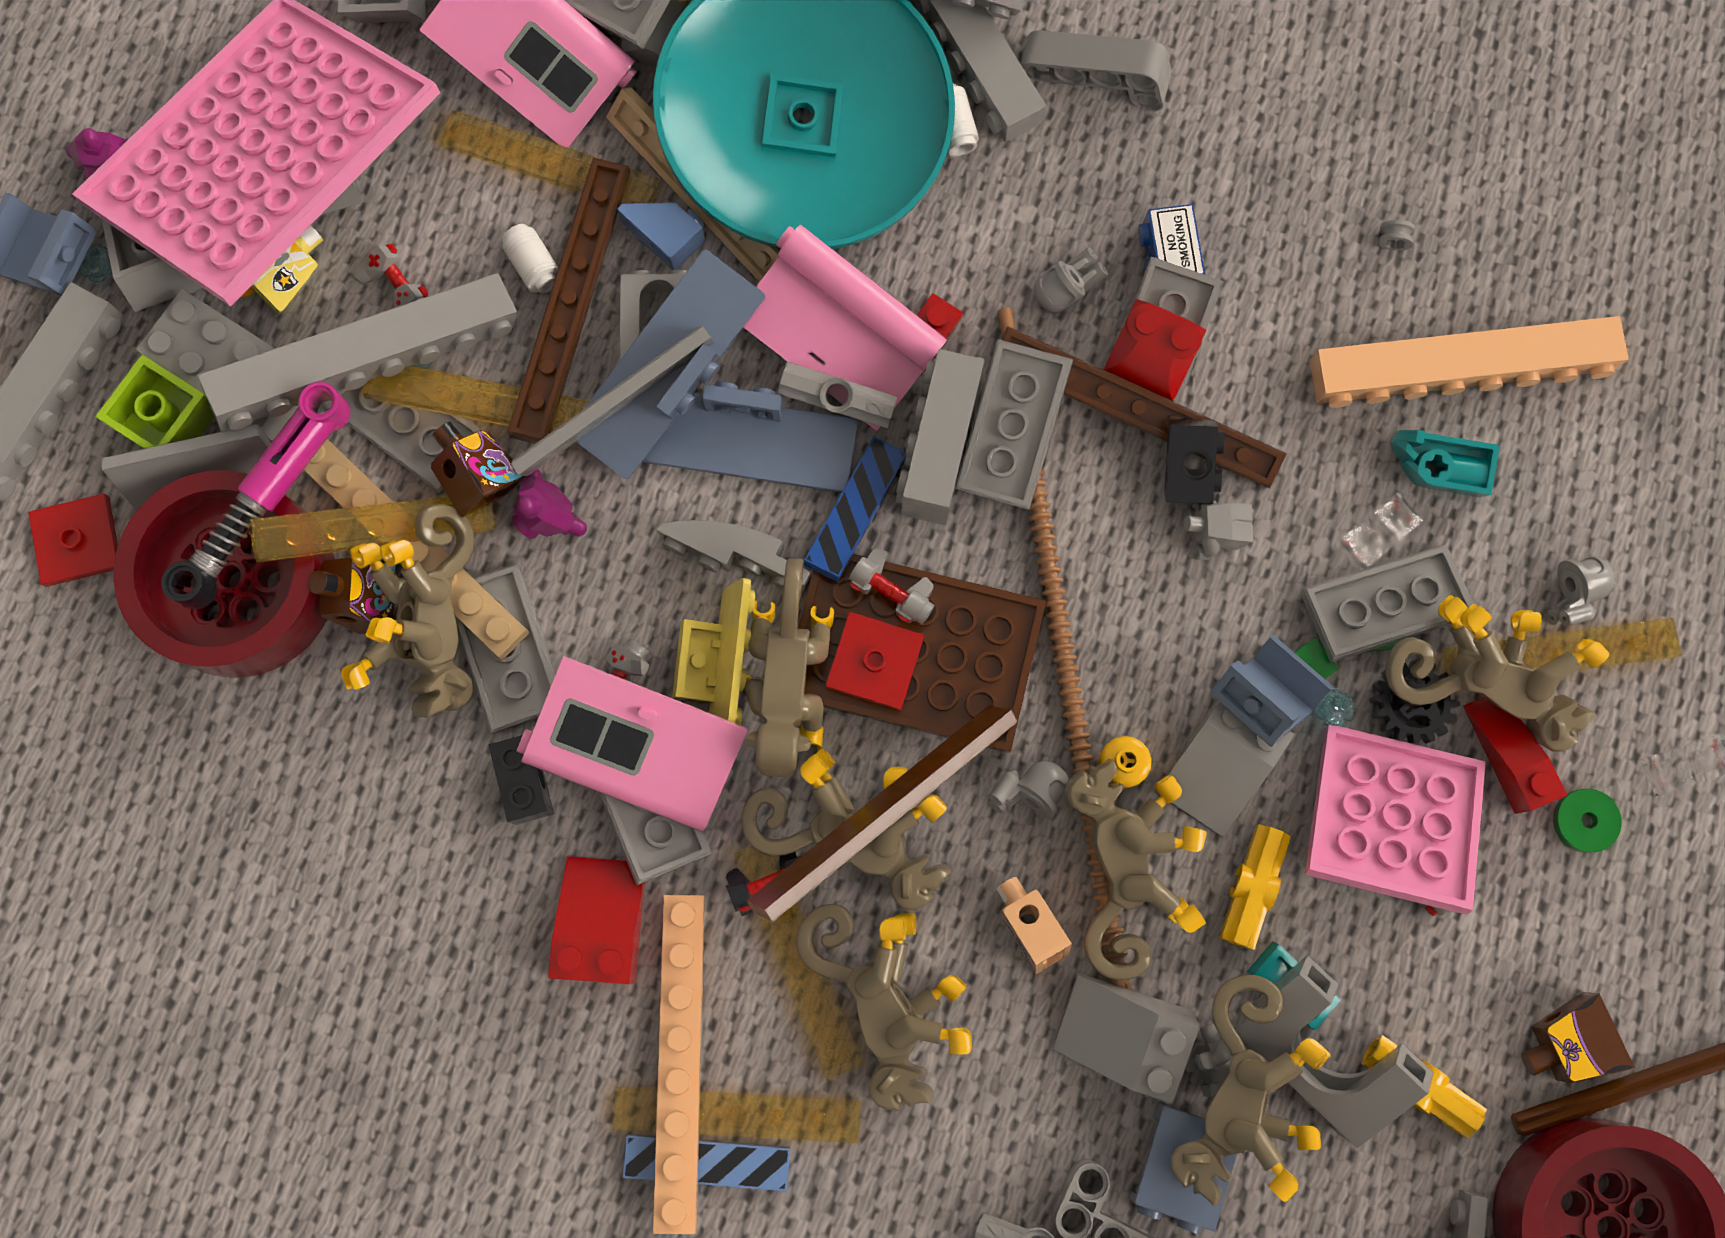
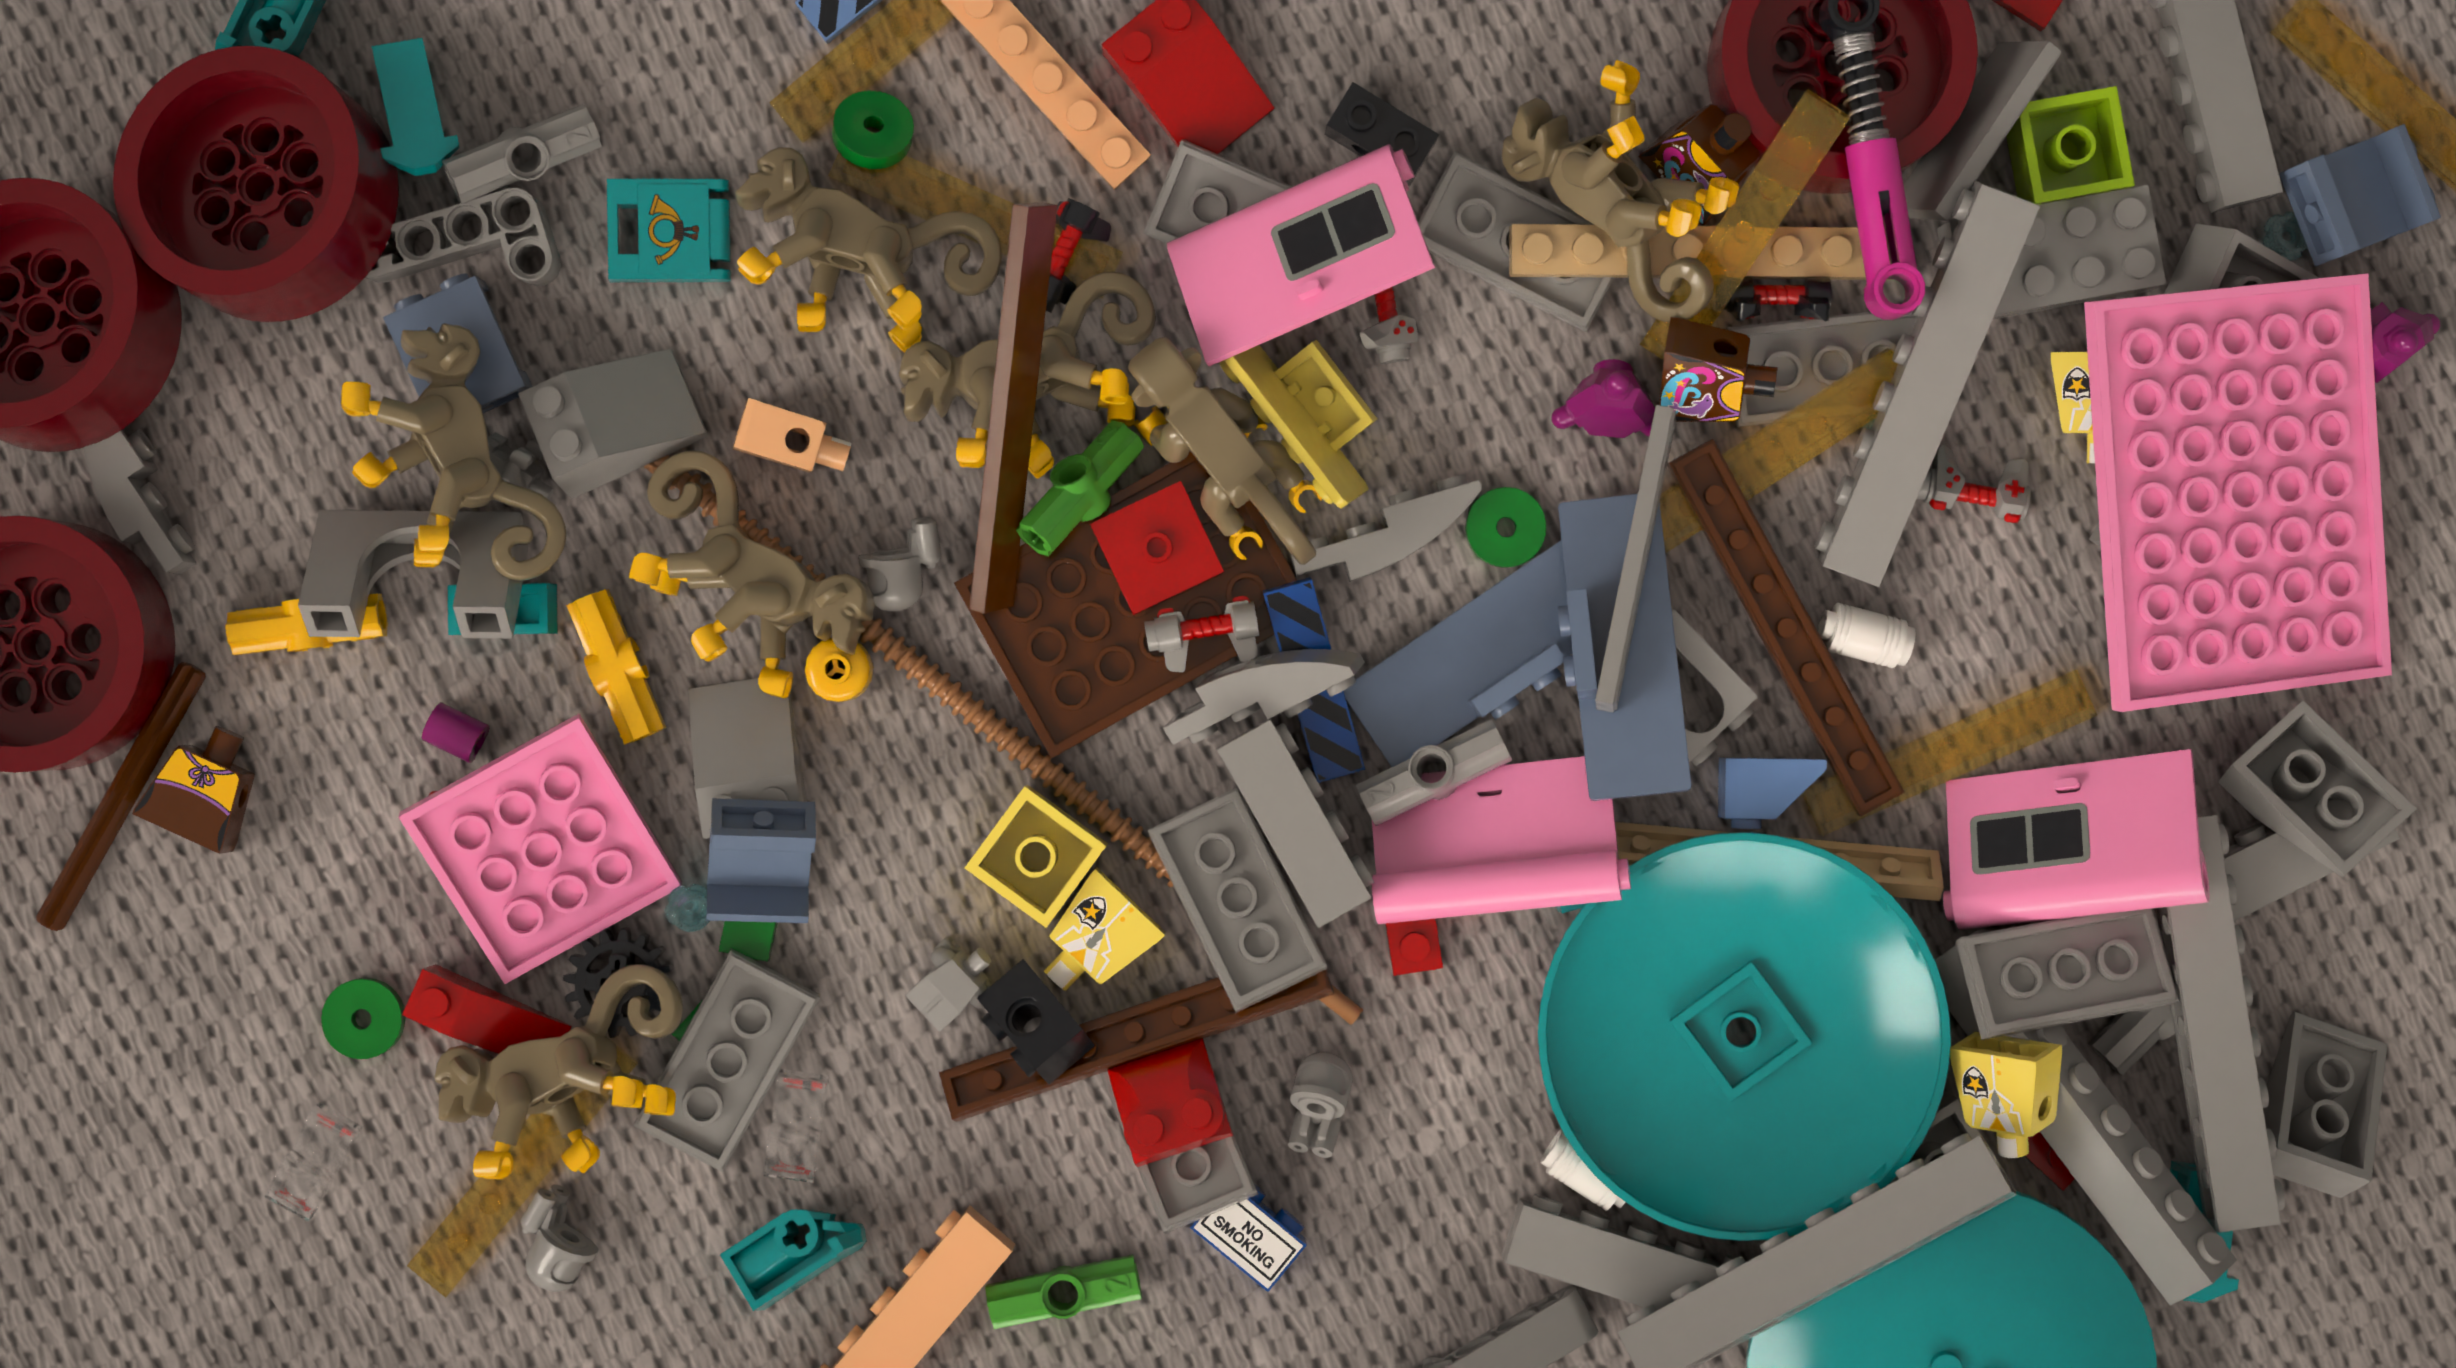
camera: 135 degrees right, 10 degrees up
none -> magenta piece [421,702,490,763]
none -> teal container [607,179,731,283]
none -> green piece [832,90,914,169]
none -> light yellow brick [965,785,1108,928]
none -> bright green piece [985,1254,1142,1329]
none -> bright green piece [1016,420,1144,557]
none -> light yellow torso [1044,867,1166,991]
none -> light grey slope [1163,649,1365,745]
none -> green piece [1465,487,1546,568]
none -> black piece [1716,277,1832,321]

